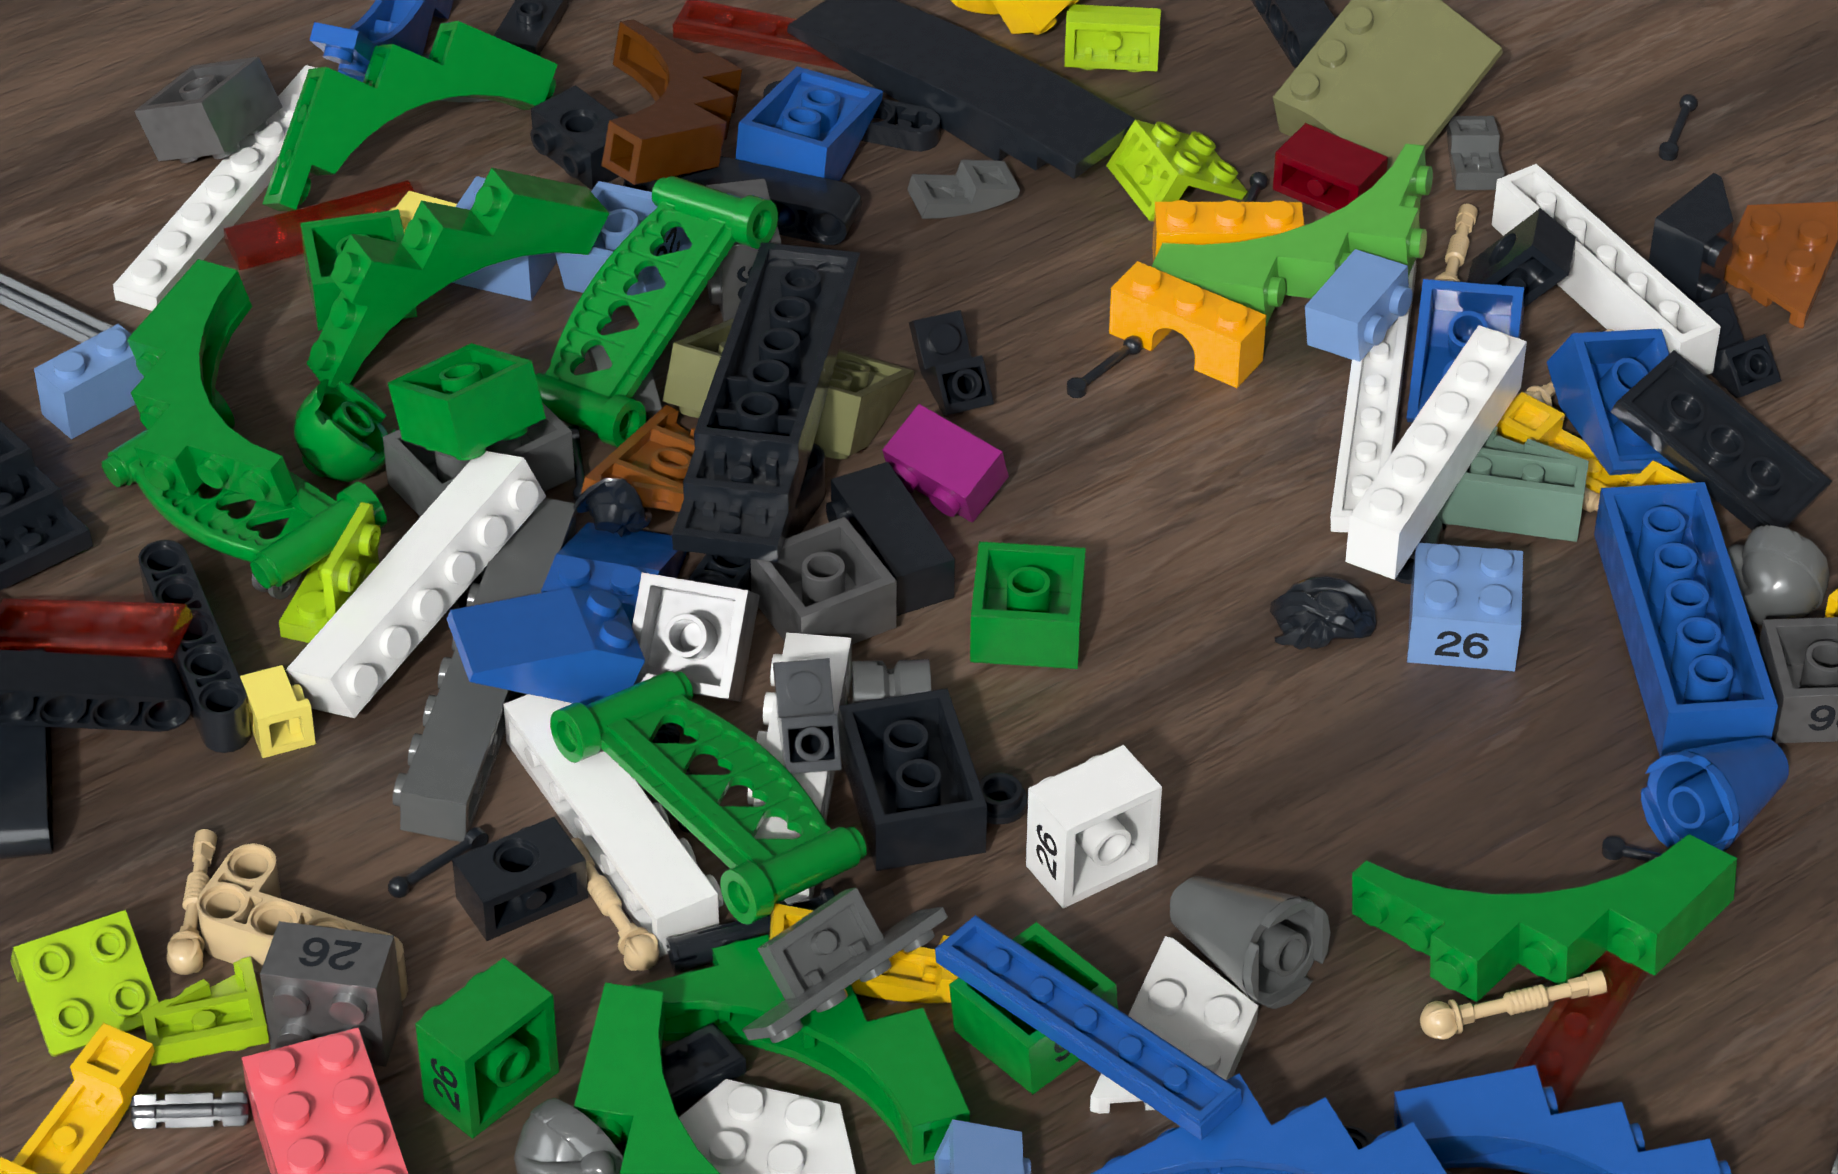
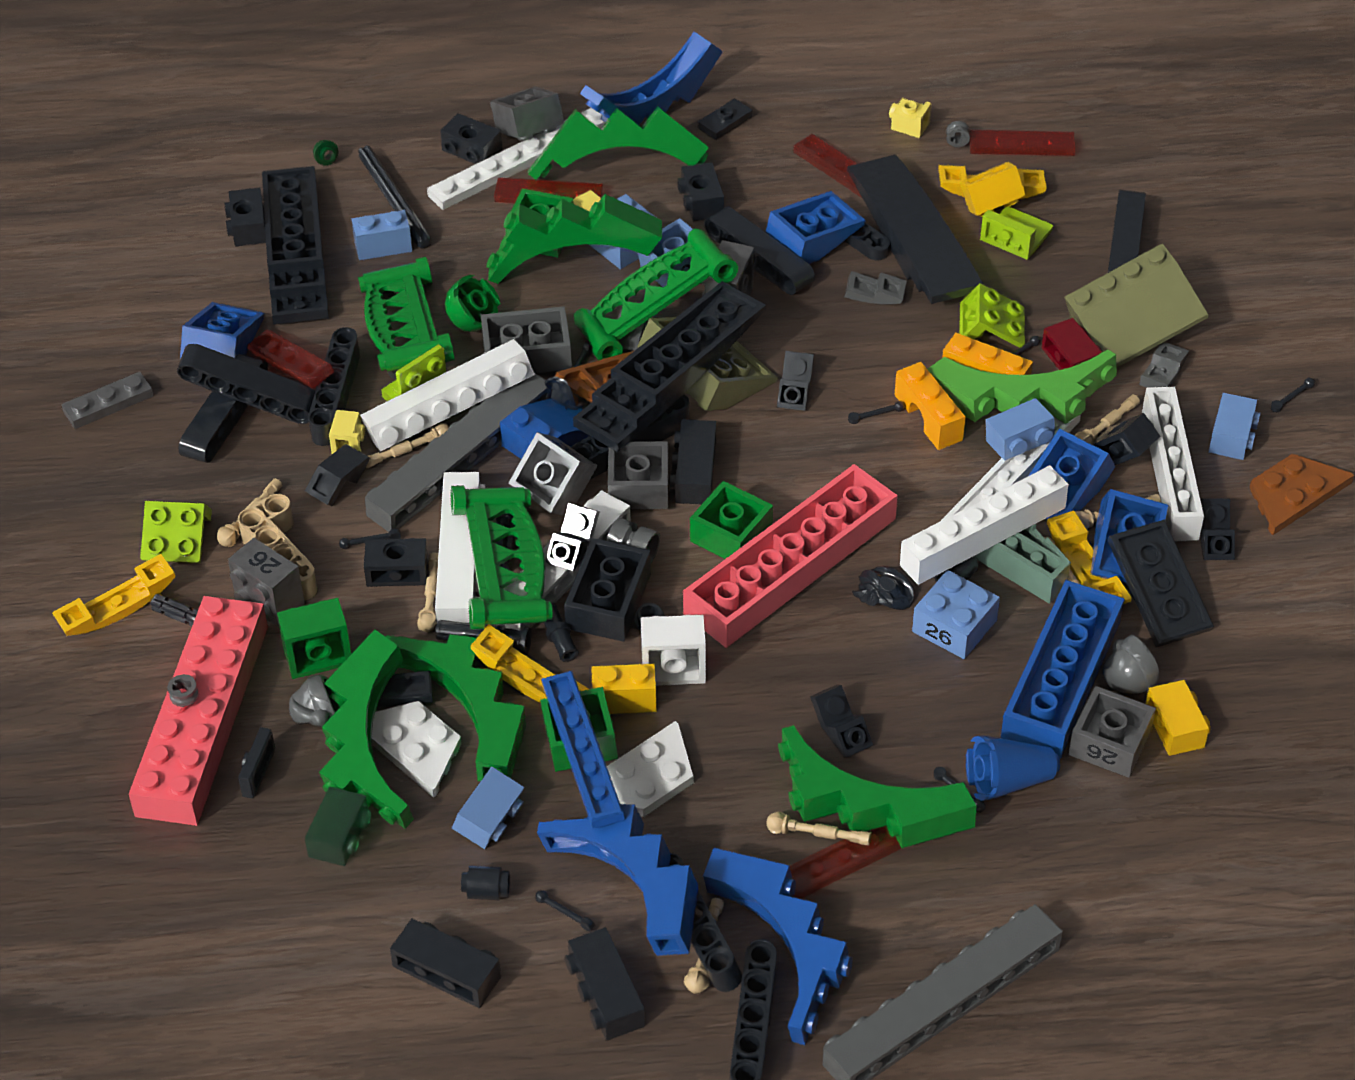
camera: 30 degrees right, 5 degrees up
green arch [127,259,297,507] -> none
lime wing [141,957,269,1066] -> none
green brick [388,343,546,460] -> none
blue slope [447,587,645,706] -> none
reddish brown arch [601,19,743,185] -> none
dark grey bracket [742,888,948,1043] -> none
magenta brick [882,404,1009,523] -> none
dark grey cone [1170,876,1331,1009] -> none
black slope [1648,173,1734,303] -> none
none -> black slope [305,444,370,506]
none -> tan piece [366,423,449,469]
none -> black brick [440,113,502,164]
none -> black pin [544,603,579,662]
none -> yellow brick [591,664,656,714]
none -> coral brick [683,464,898,648]
none -> black slope [810,684,873,758]
none -> medium blue brick [1209,393,1260,460]

